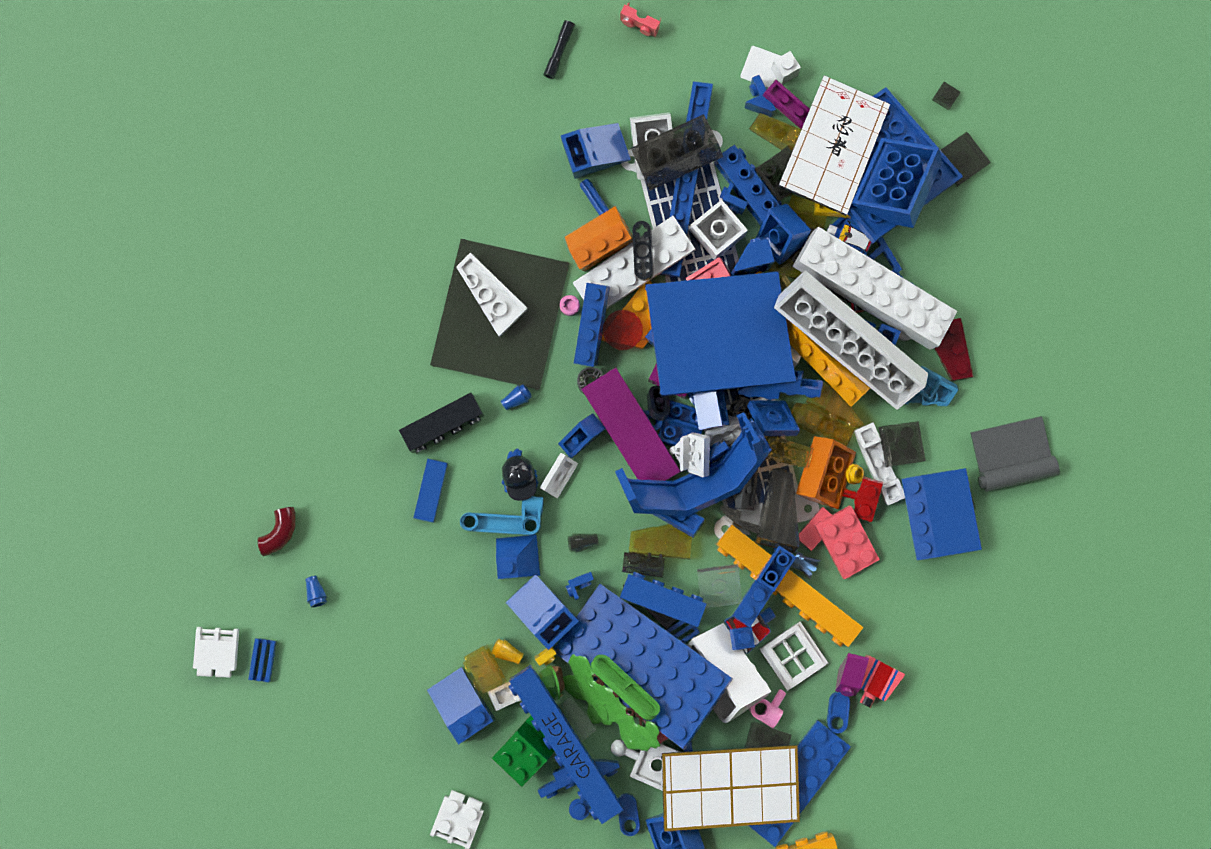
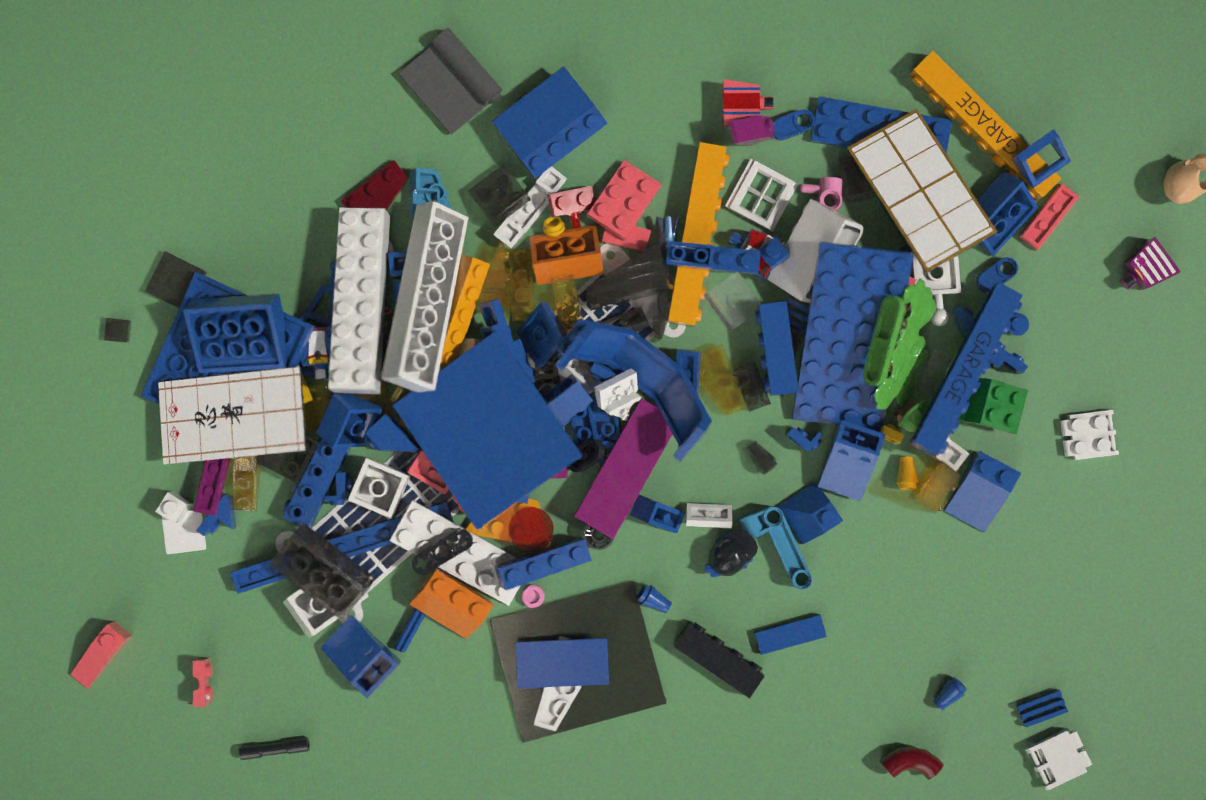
camera: 120 degrees left, 5 degrees up
none -> blue tile [516,638,609,689]

